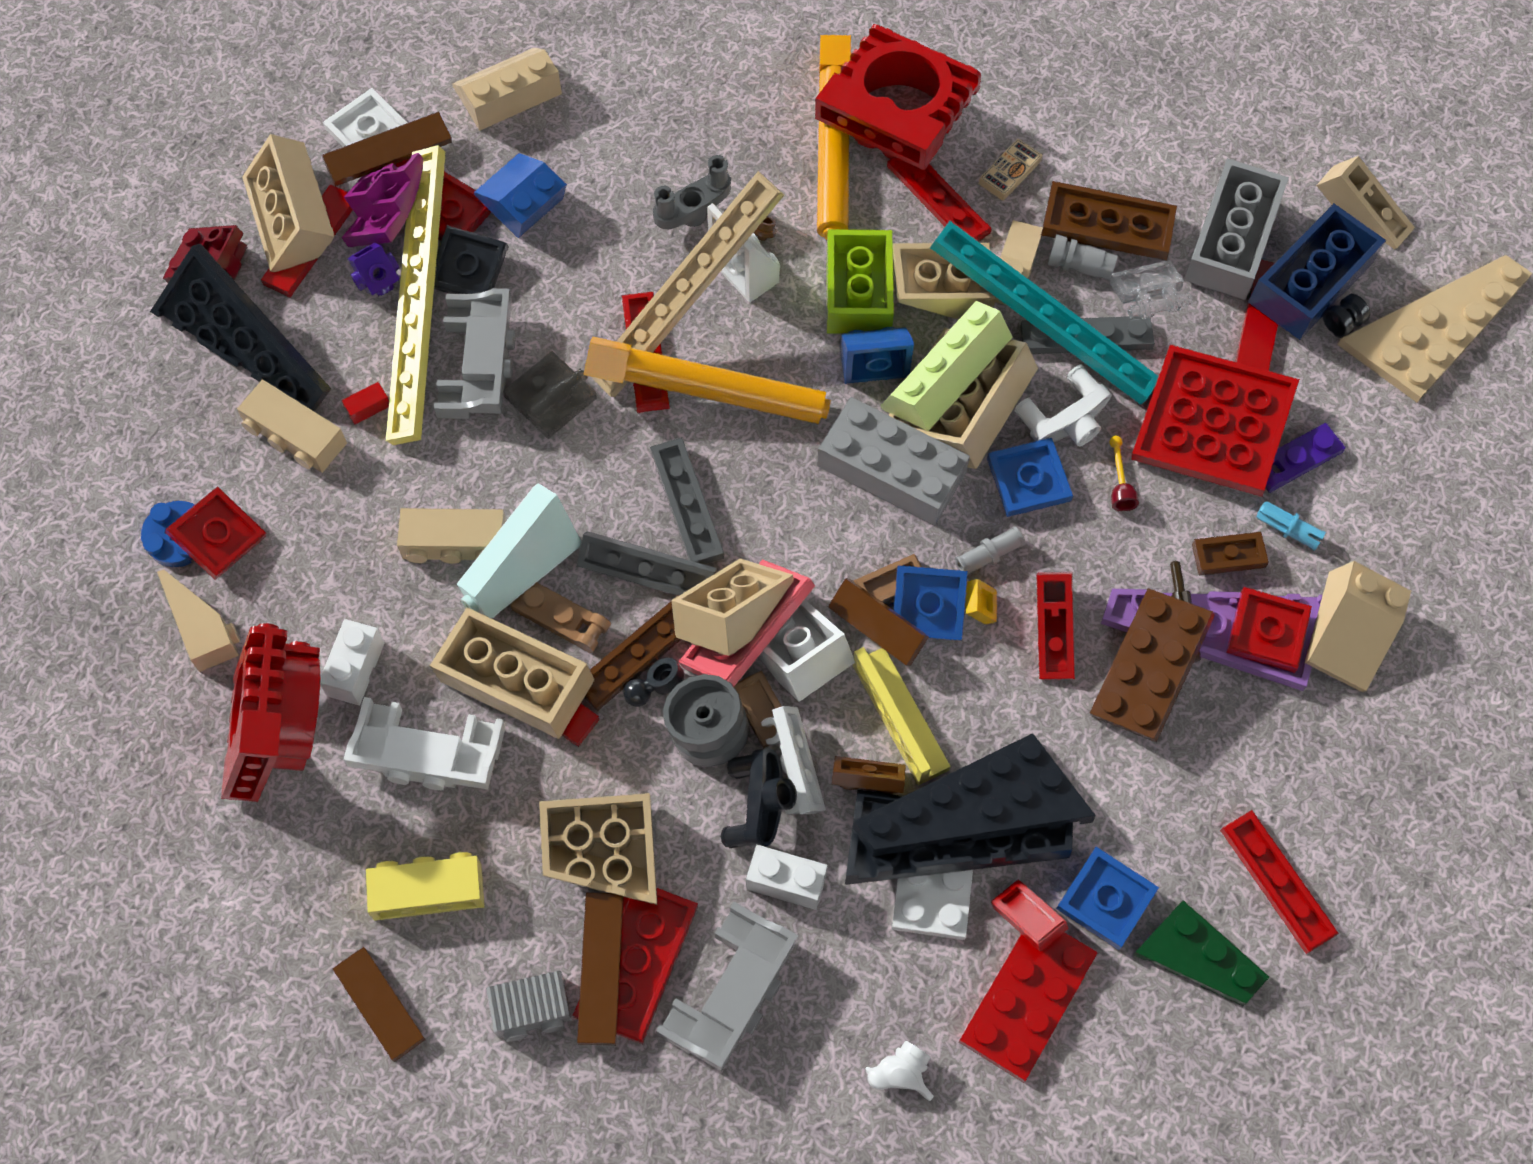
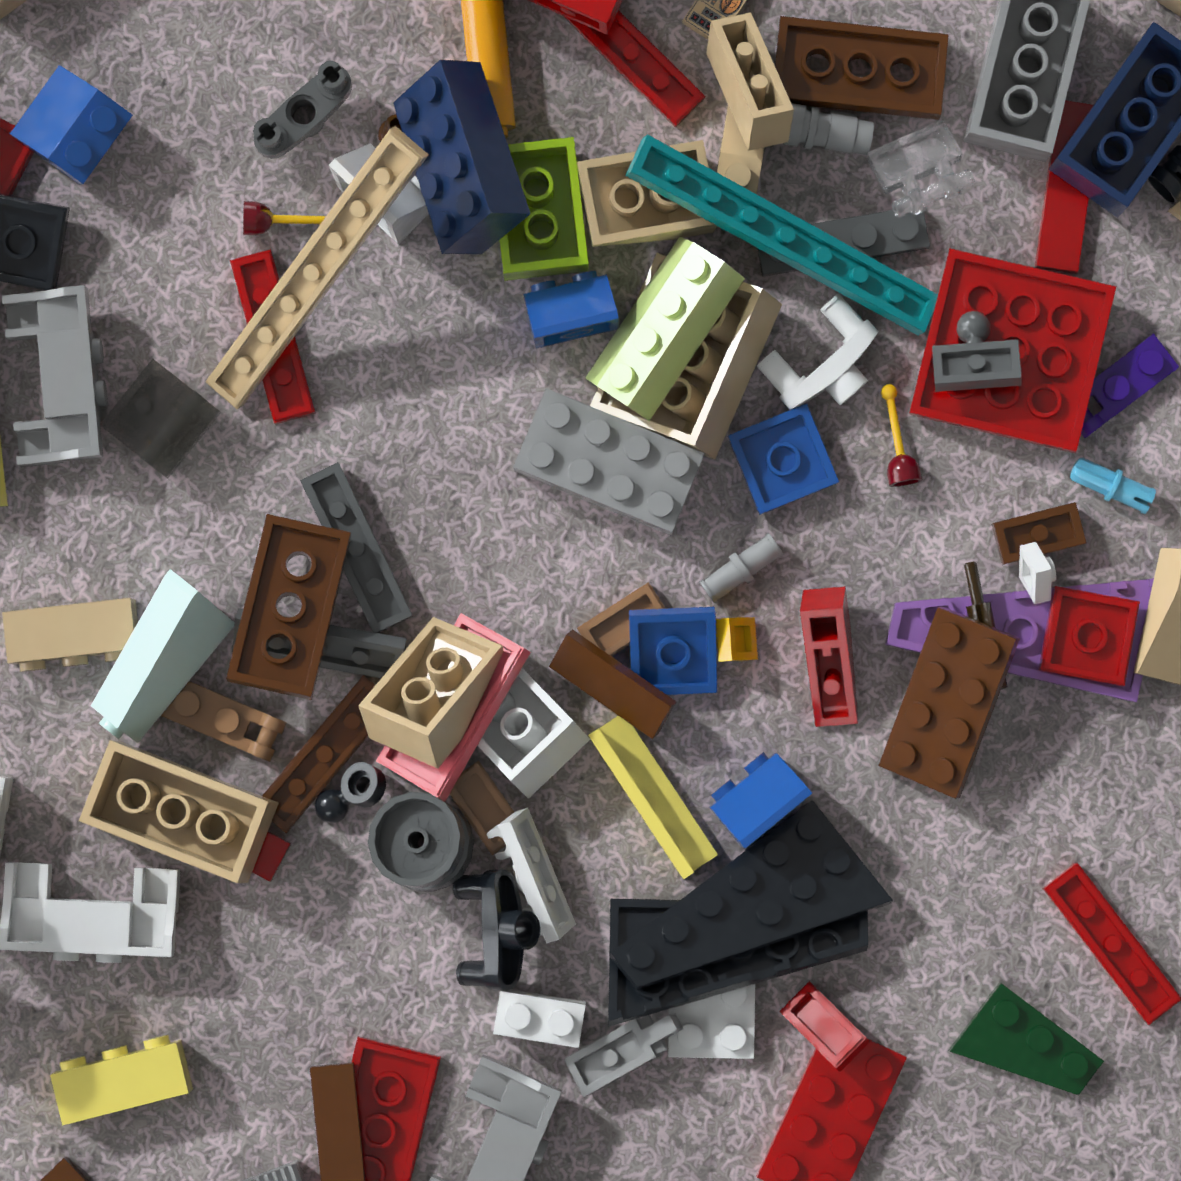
camera: 10 degrees left, 20 degrees up
tan wedge [539,793,657,905] -> none
light orange brick [583,336,831,424] -> none
reddish brown plate [831,756,906,794] -> none
blue plate [1056,847,1159,950] -> none
none -> reddish brown plate [226,514,351,700]
none -> dark red hinge [243,201,326,236]
none -> dark blue brick [393,60,531,255]
none -> light grey hinge [564,1013,683,1097]
none -> tan brick [706,12,794,151]
none -> blue slope [709,752,812,848]
none -> dark grey plate [932,311,1022,392]
none -> white plate [1019,542,1056,604]

